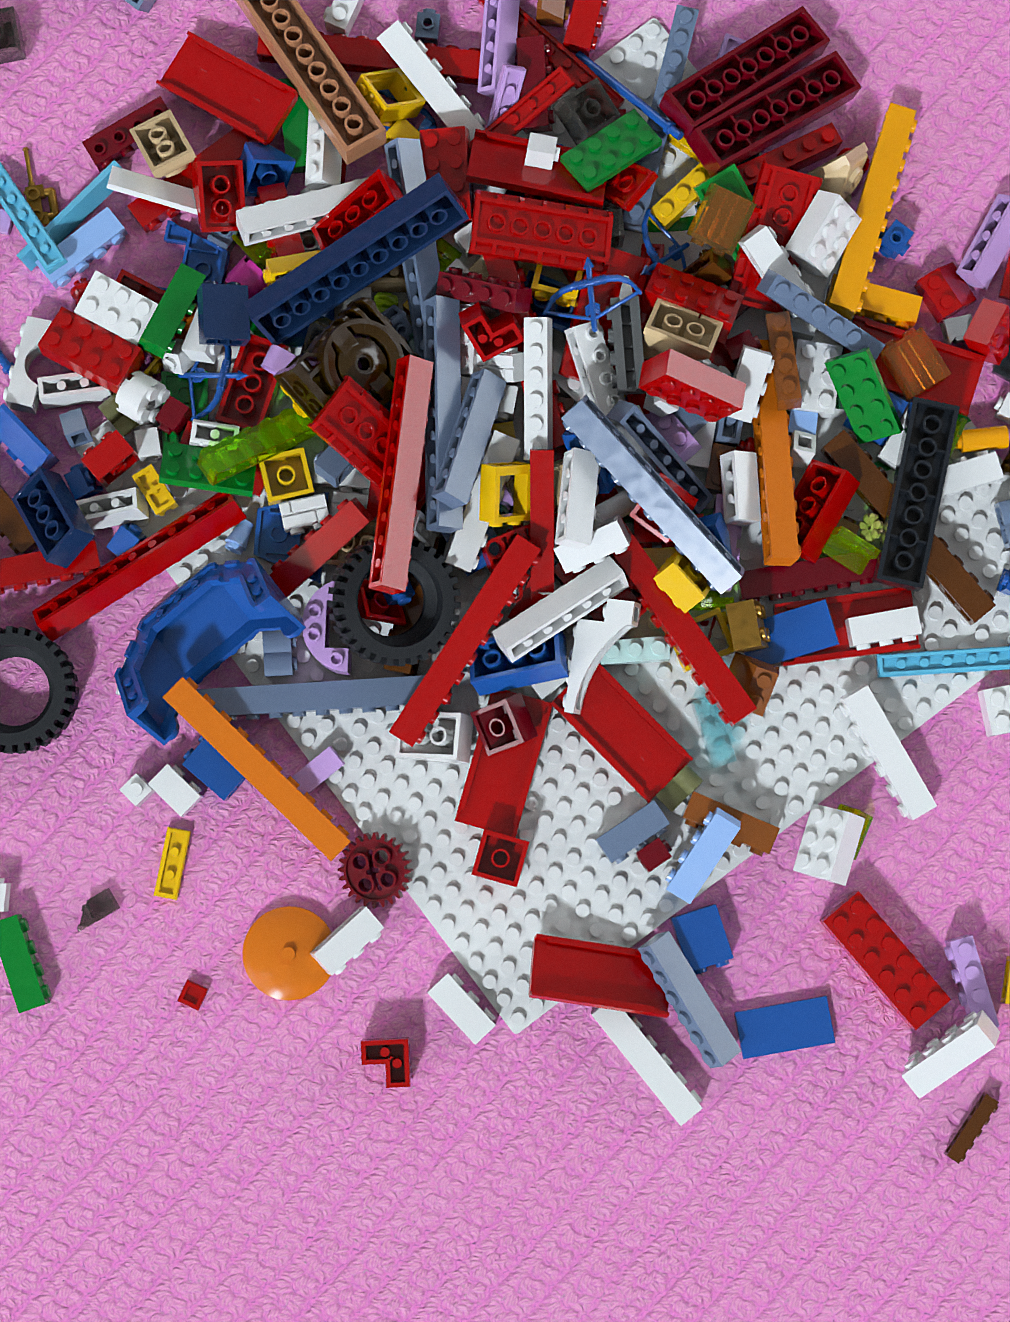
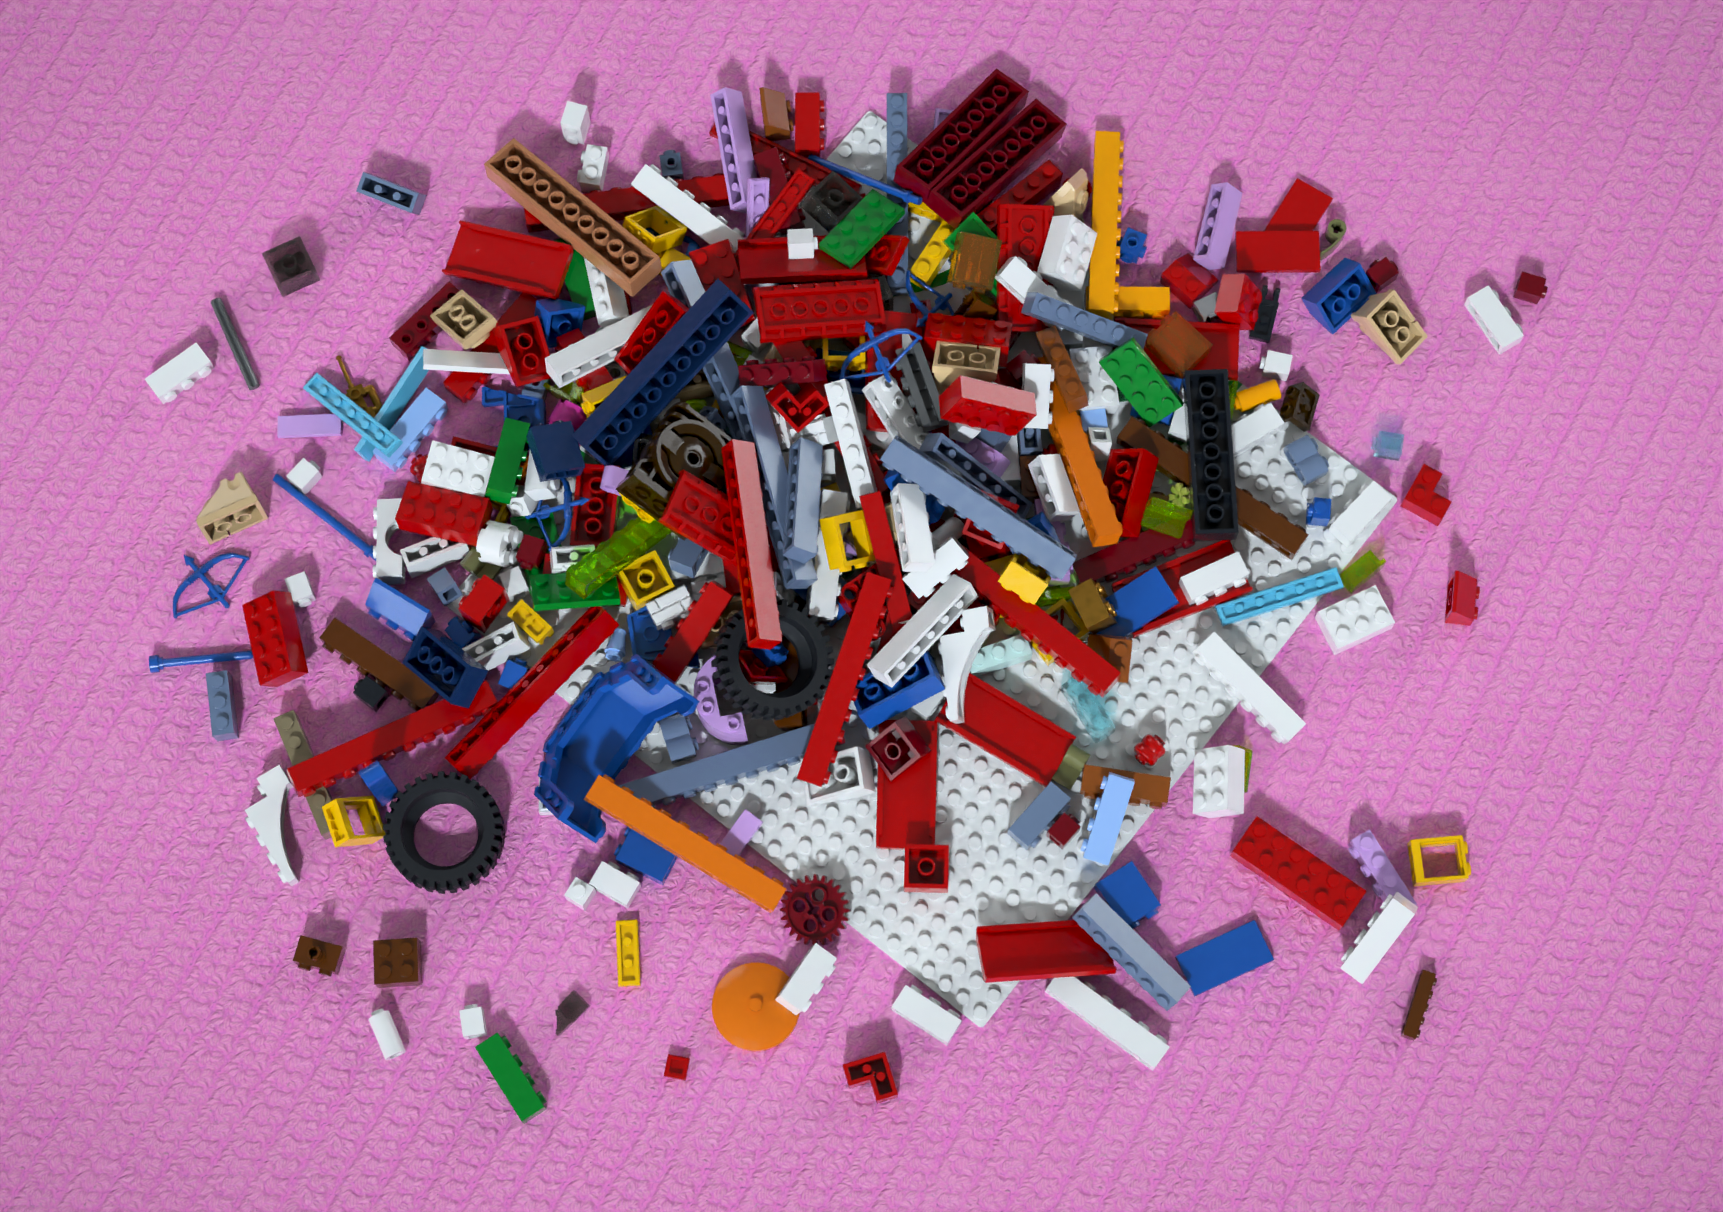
camera: 10 degrees left, 10 degrees down
none -> red piece [1134,734,1166,766]

